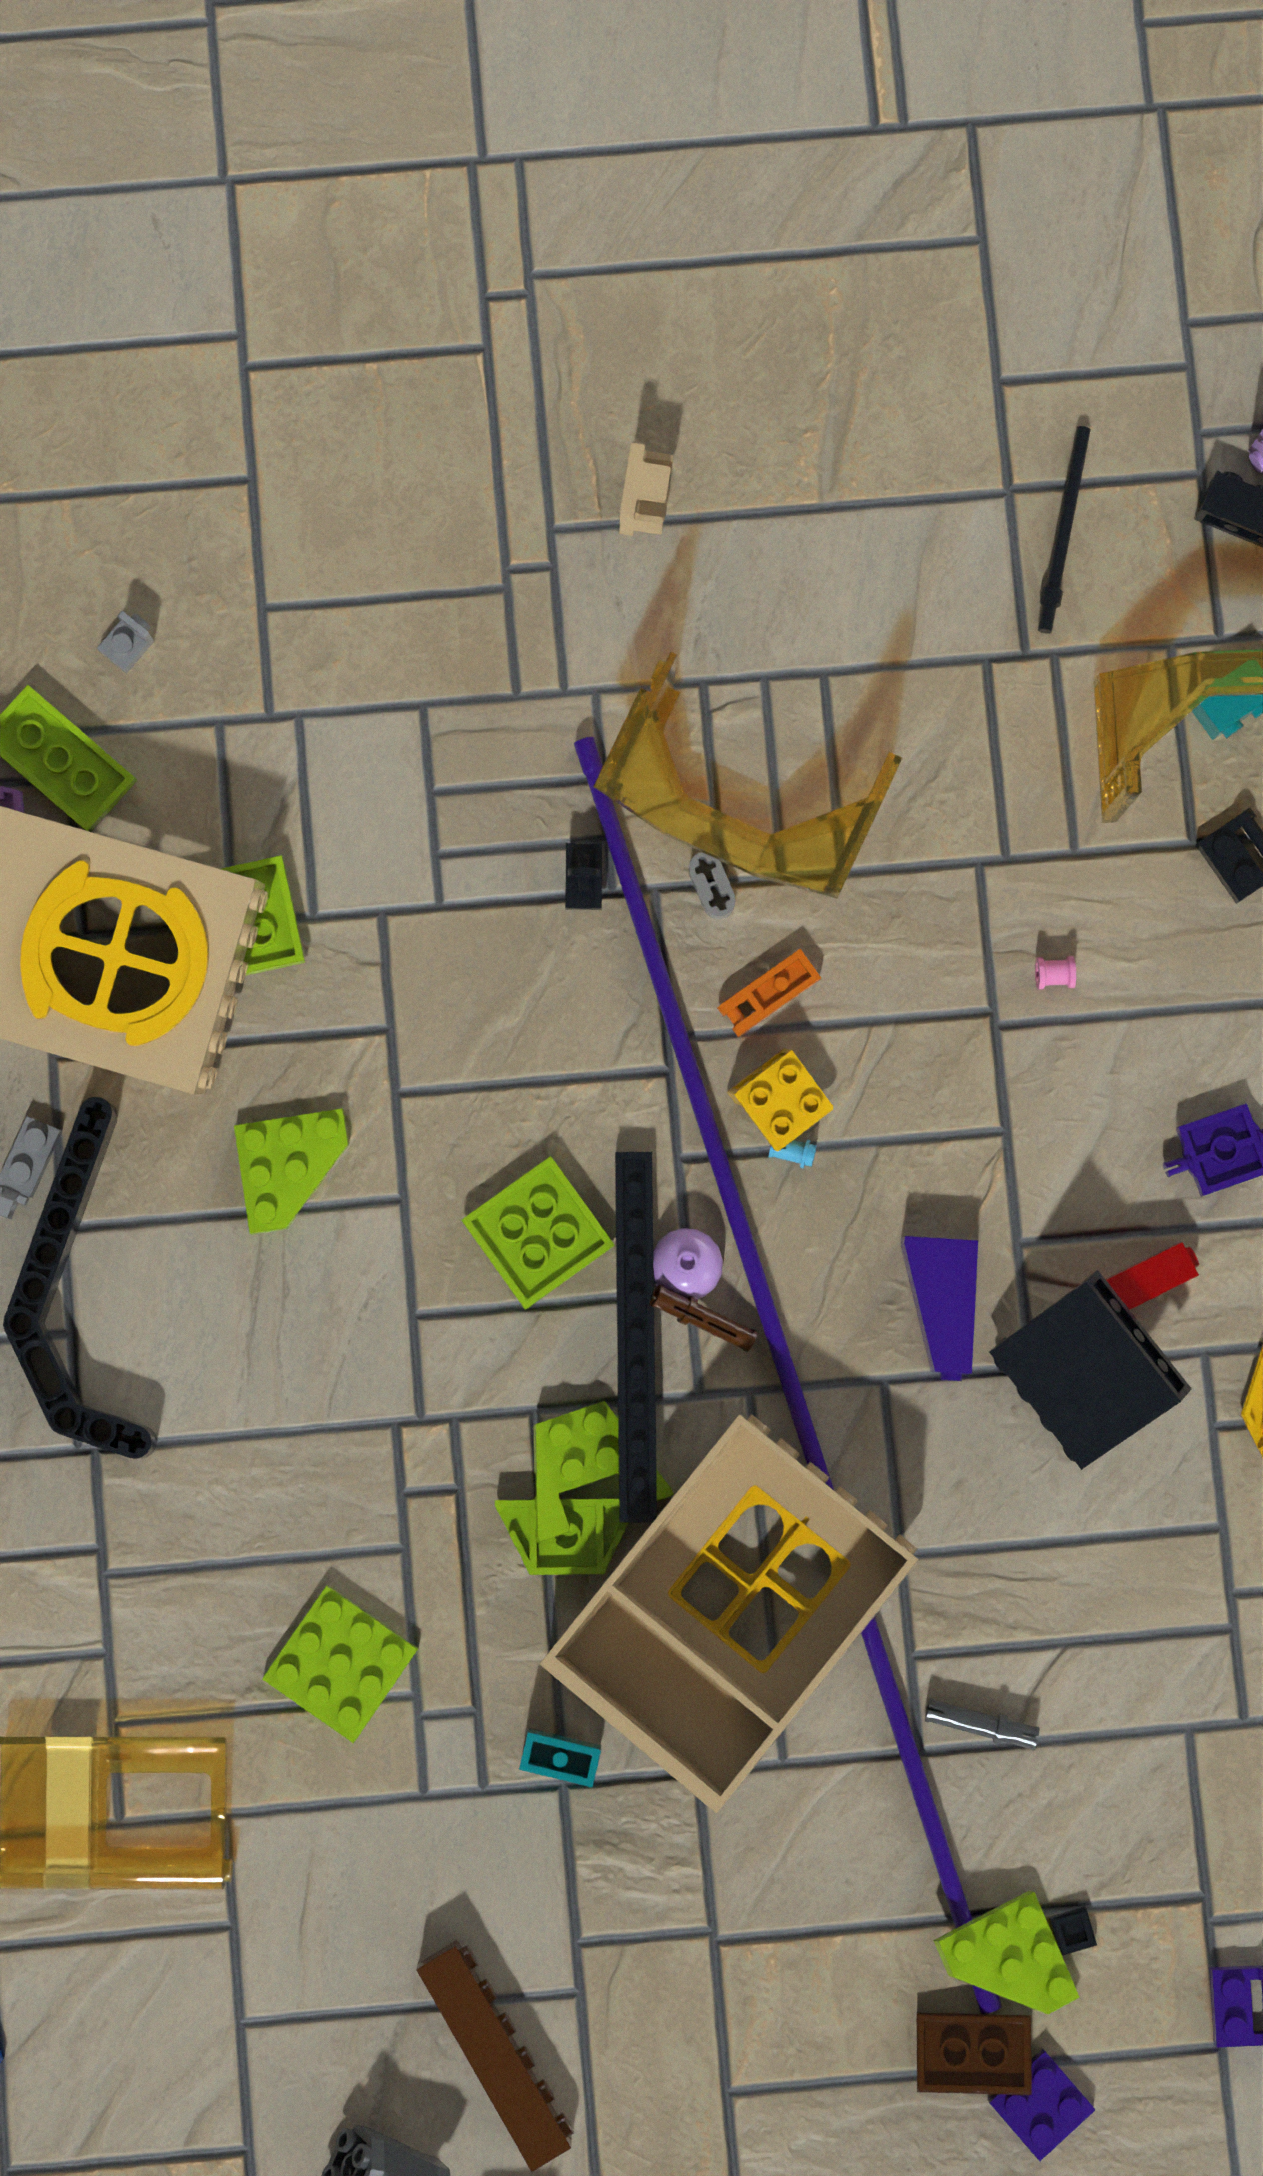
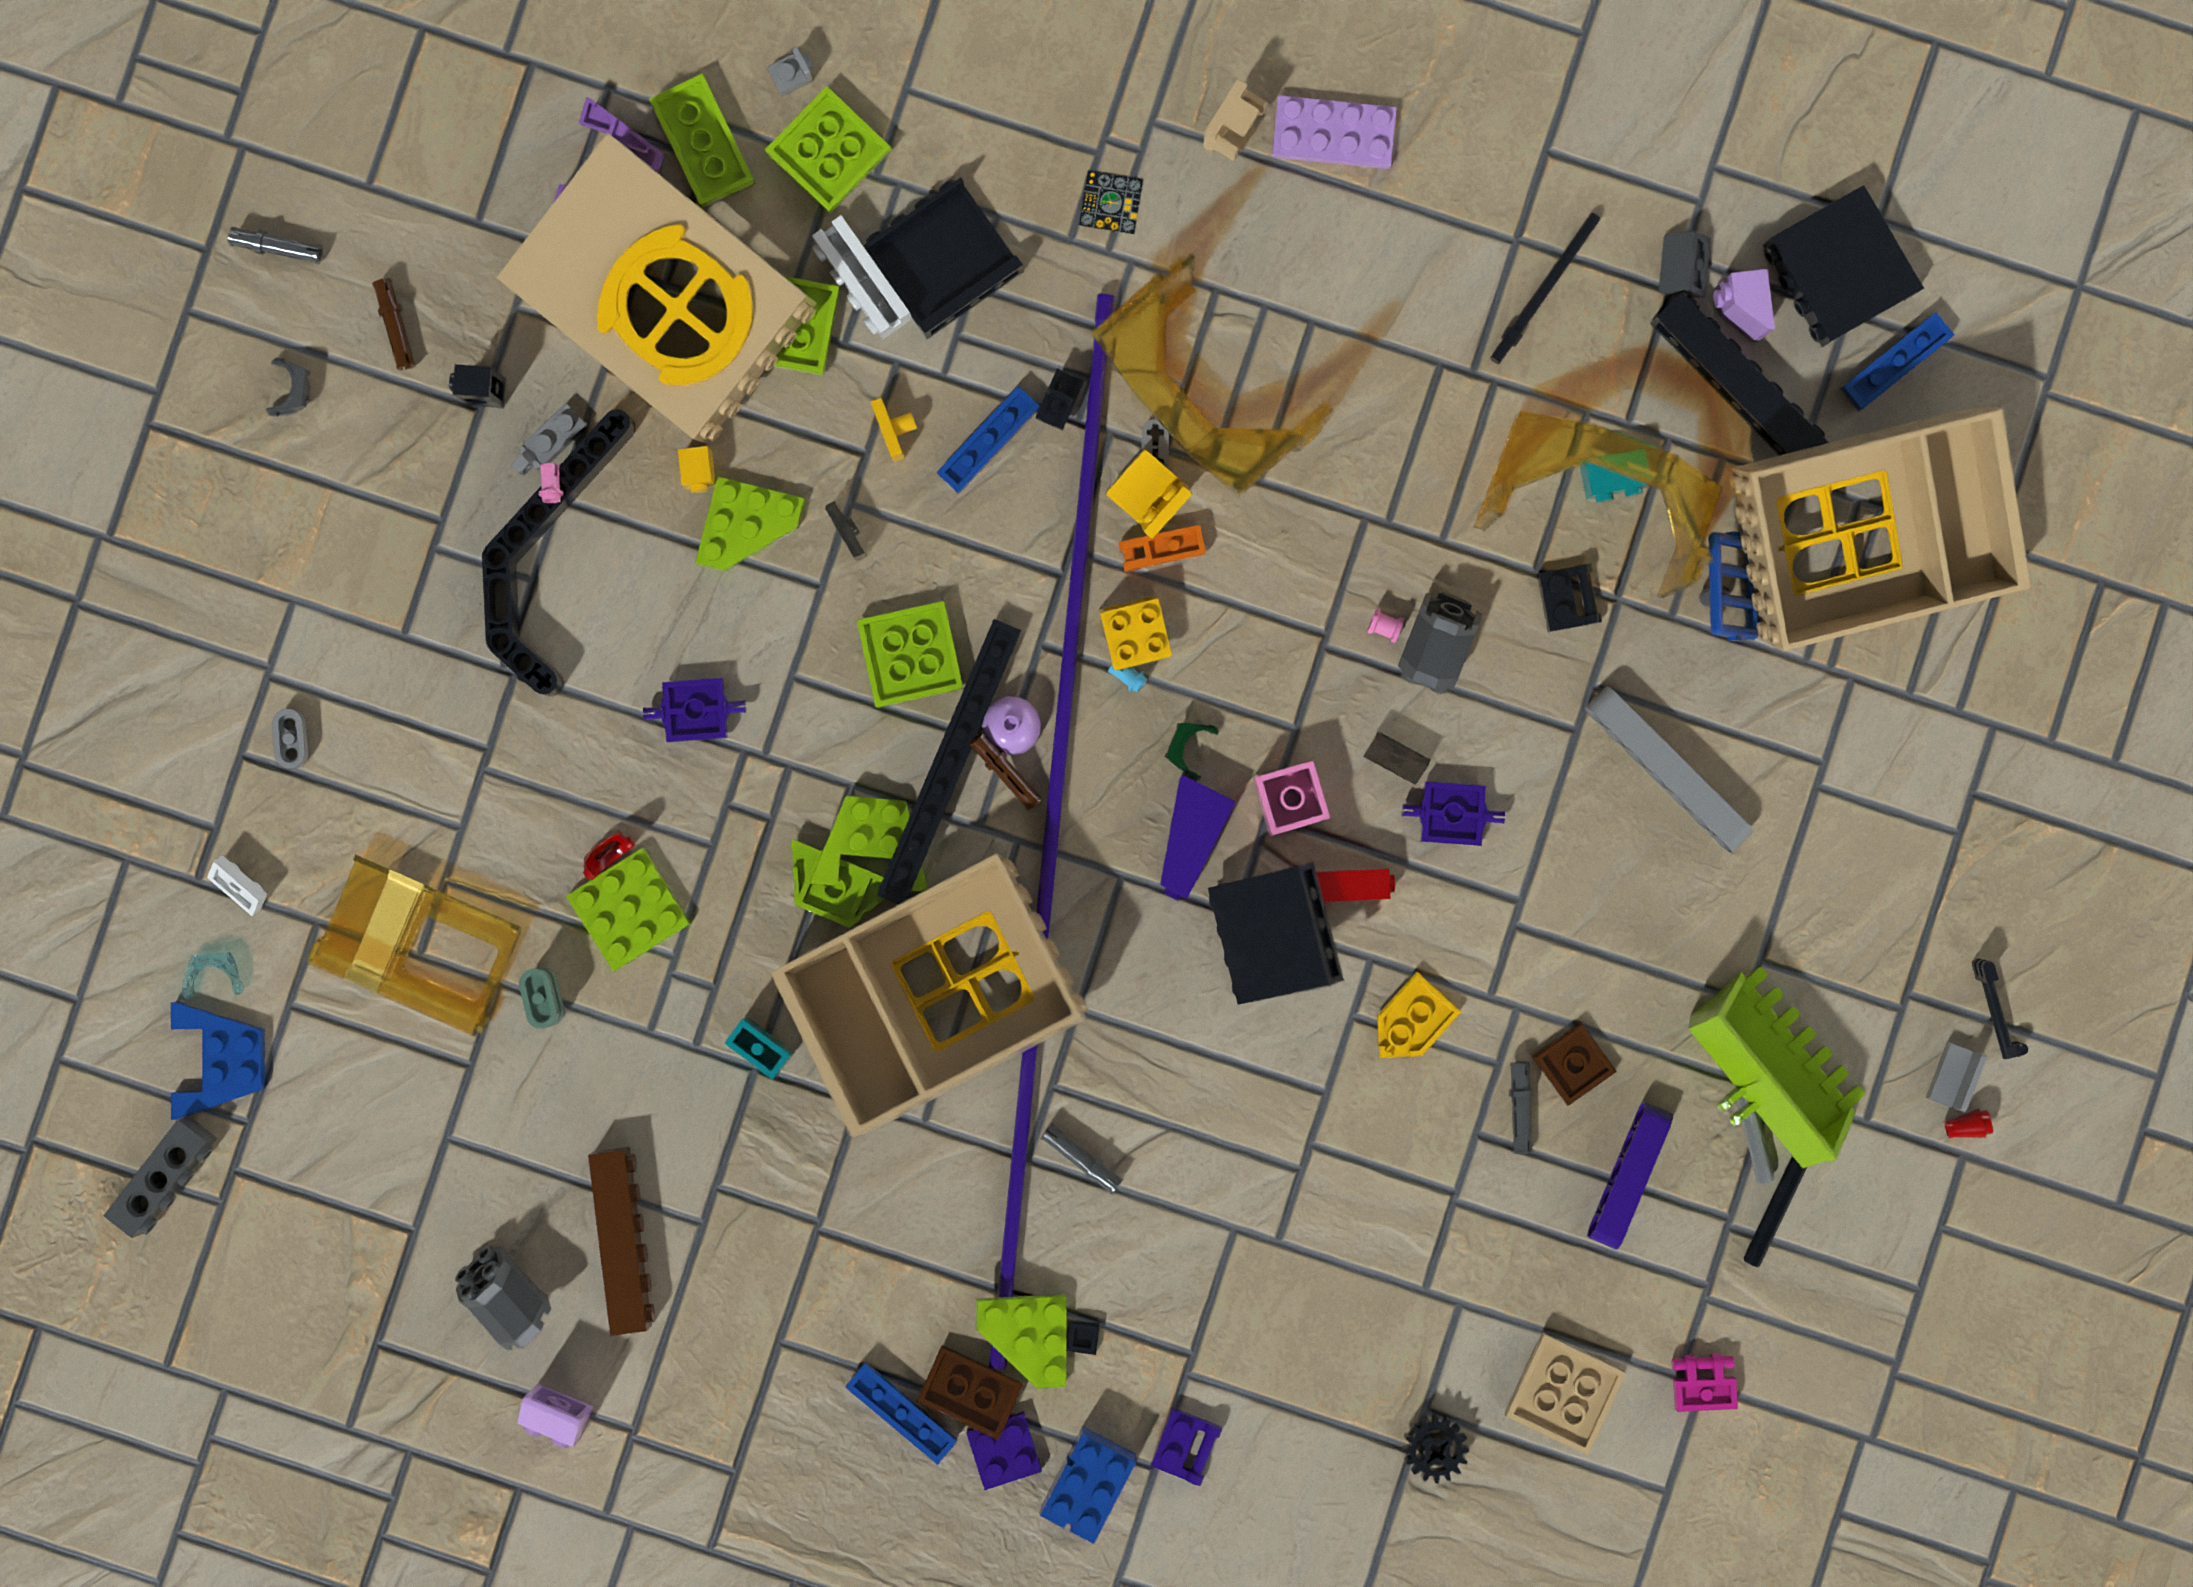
camera: 30 degrees right, 5 degrees up
none -> sand green brick [519,967,564,1029]
none -> bright pink pin [539,463,563,503]
none -> red helmet [583,830,636,880]
none -> dark purple plate [643,678,747,743]
none -> yellow brick [677,446,716,493]
none -> lime plate [765,86,892,214]
none -> white brick [812,216,912,339]
none -> clear smoke plate [825,501,867,561]
none -> blue plate [845,1361,958,1465]
none -> black panel [863,177,1024,340]
none -> yellow tile [870,398,917,462]
none -> blue plate [936,386,1040,494]
none -> blue piece [1040,1426,1136,1544]
none -> sticker [1079,170,1143,234]
none -> yellow bracket [1106,449,1192,539]
none -> dark green helmet [1164,723,1219,782]
none -> bright pink brick [1253,760,1330,836]
none -> lavender plate [1272,95,1397,169]
none -> clear smoke plate [1363,731,1431,785]
none -> dark grey brick [1398,593,1482,694]
none -> dark grey panel [1658,231,1711,298]

